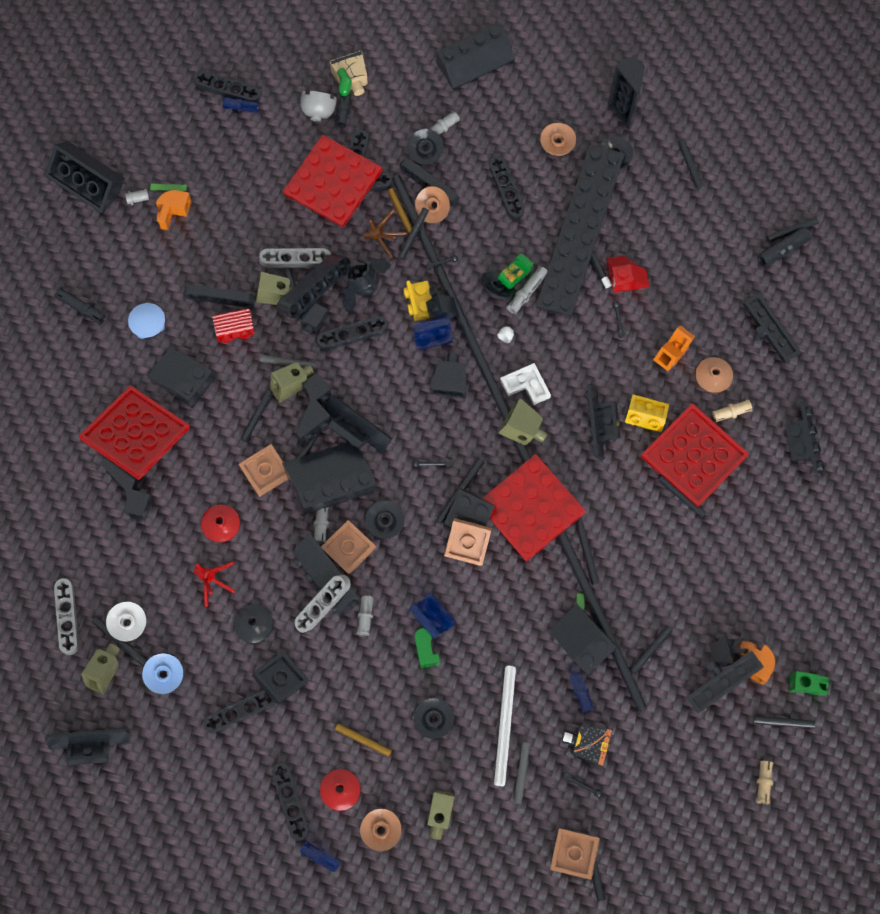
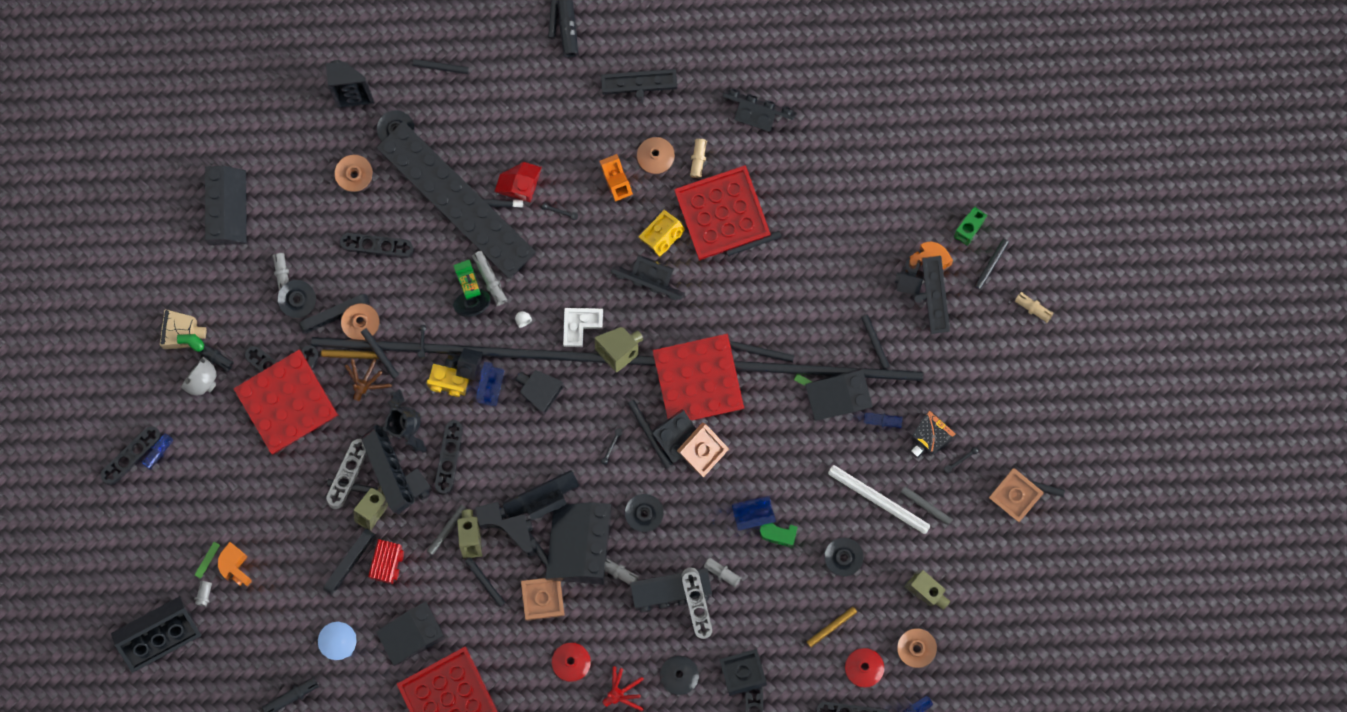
camera: 55 degrees left, 5 degrees up
nougat plate [321,520,376,575] -> none

